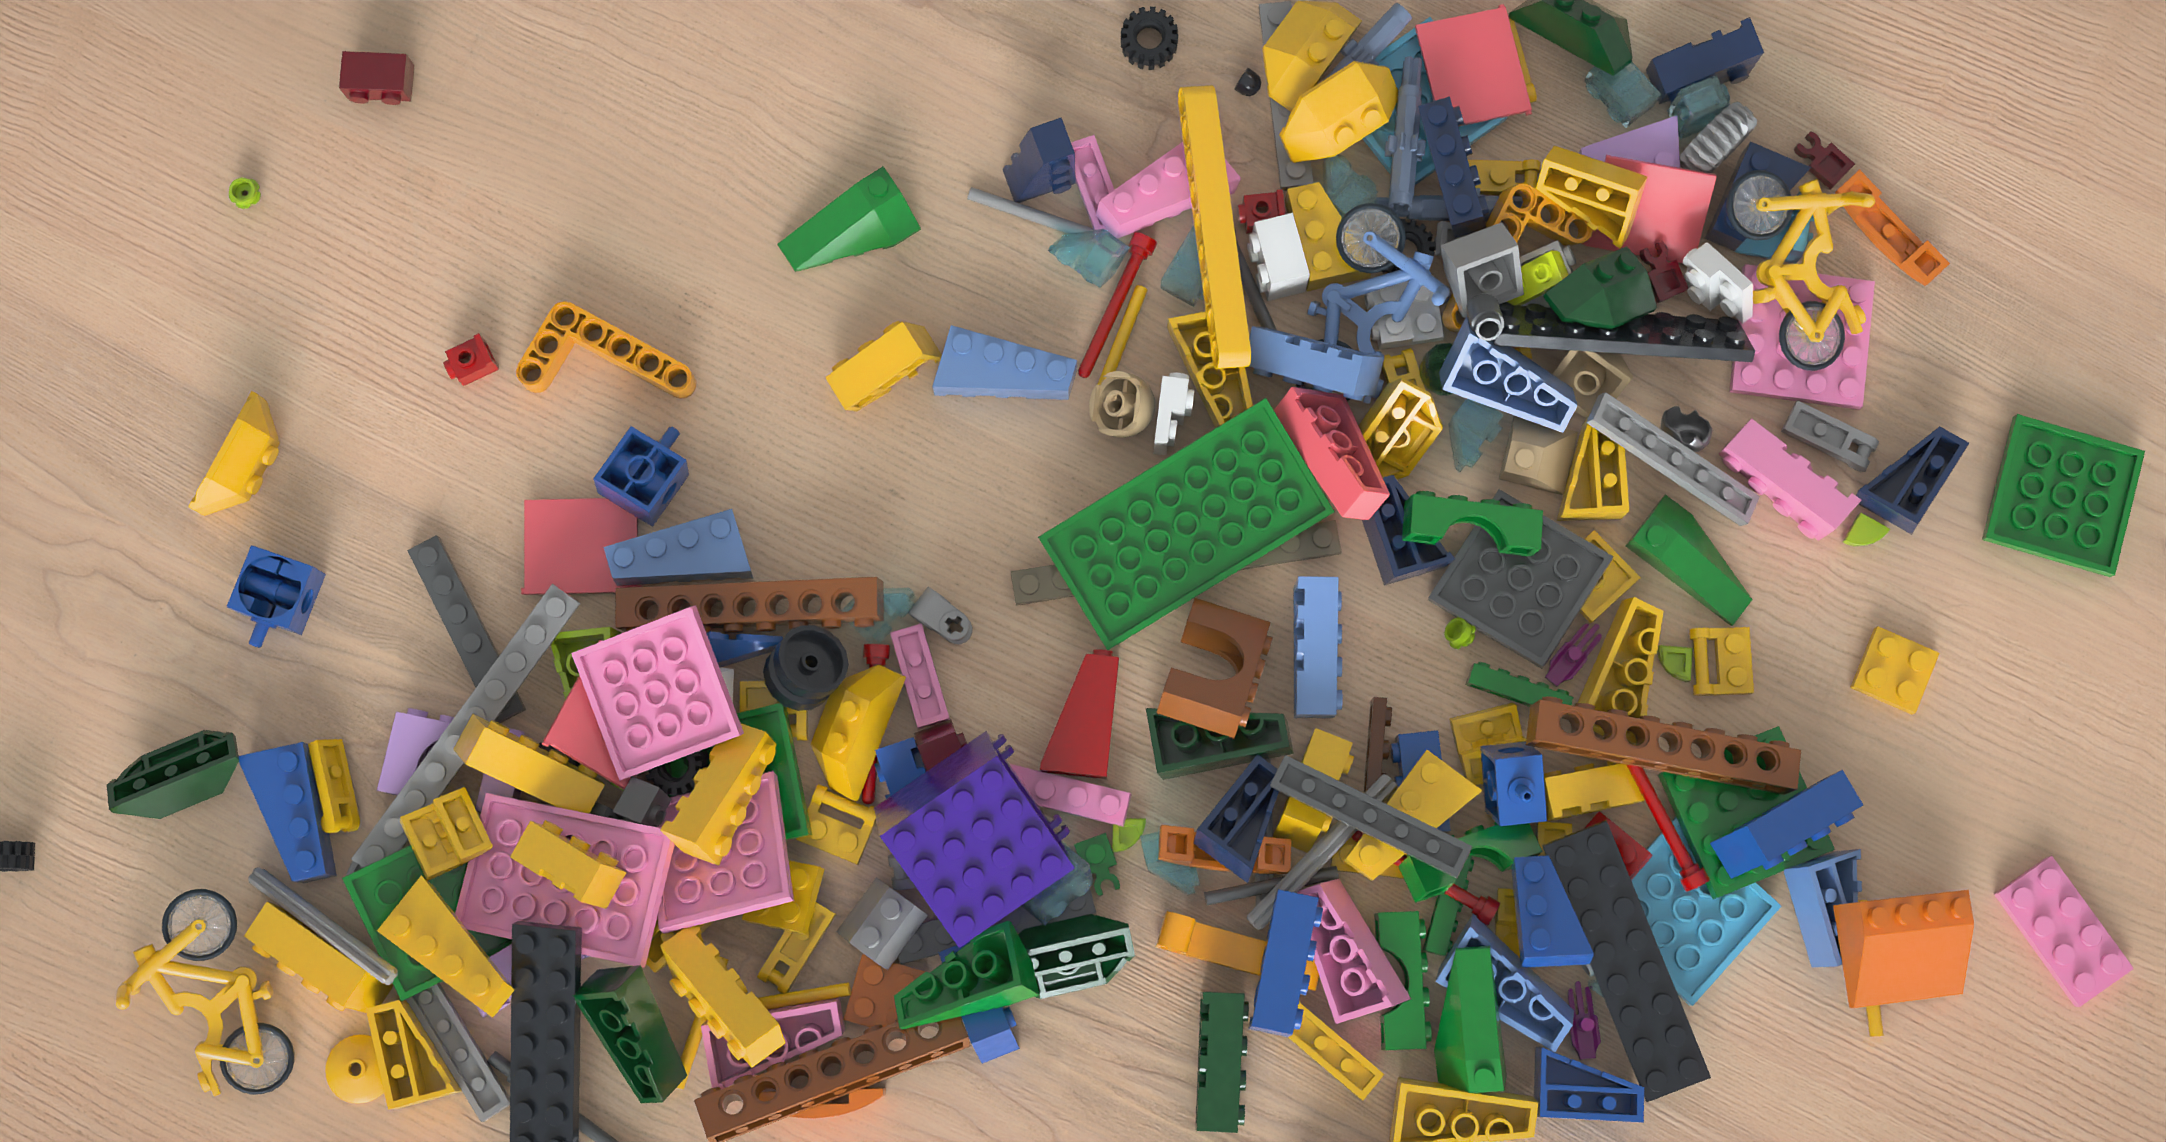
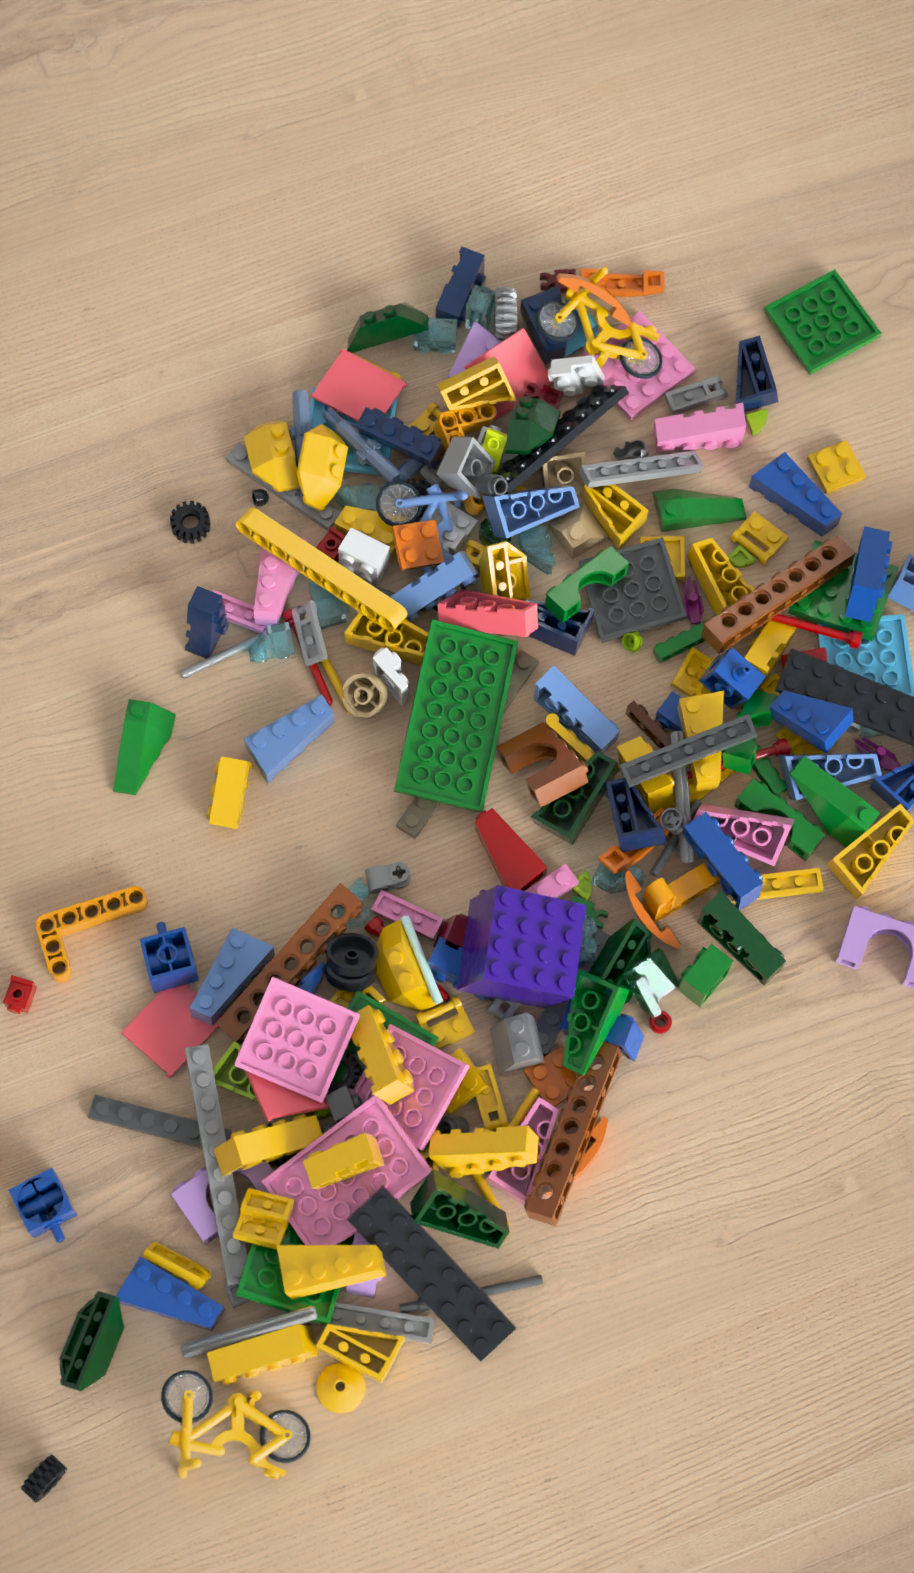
camera: 50 degrees left, 10 degrees down
none -> light grey plate [292,600,328,666]
none -> orange plate [391,520,444,571]
none -> light aqua bar [400,915,443,1005]
none -> dark grey brick [436,1116,469,1134]
none -> yellow plate [545,713,594,763]
none -> orange slope [556,274,632,327]
none -> clear green bracket [623,948,680,1018]
none -> orange slope [624,868,682,949]
none -> red plate [648,1011,672,1034]
none -> flat silver wheel [660,808,689,835]
none -> green brick [679,944,734,1007]
none -> blue wedge [749,452,842,537]

